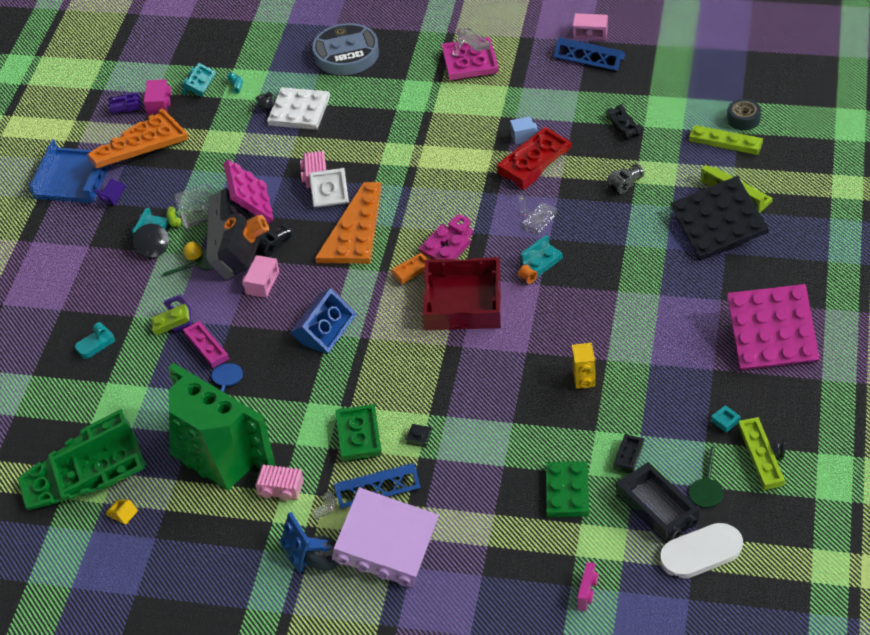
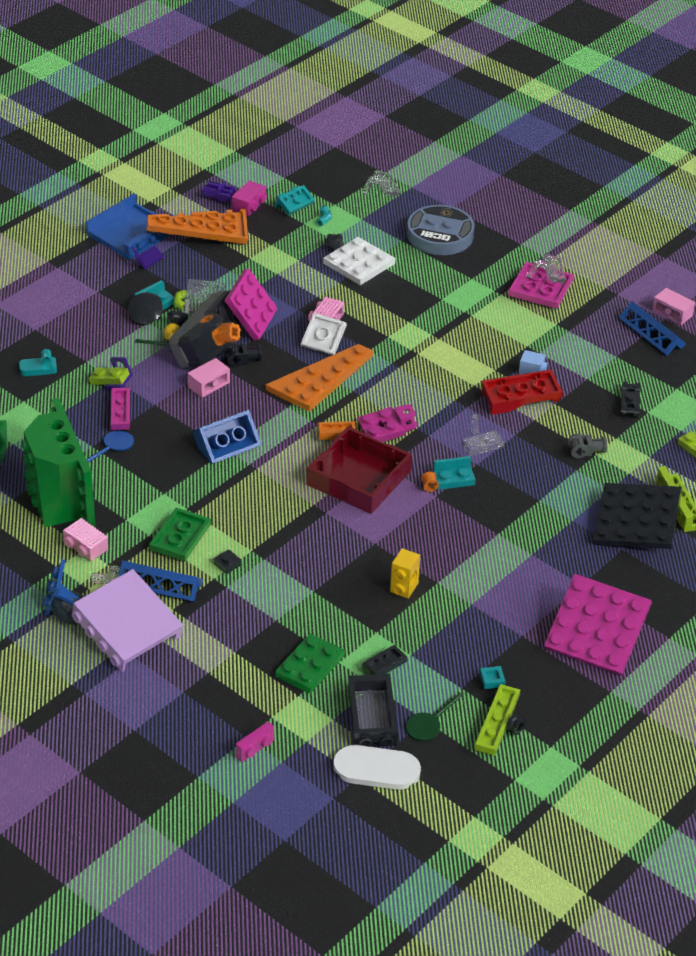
camera: 25 degrees right, 5 degrees down
none -> black piece [167,308,189,327]
none -> clear plate [362,170,400,196]

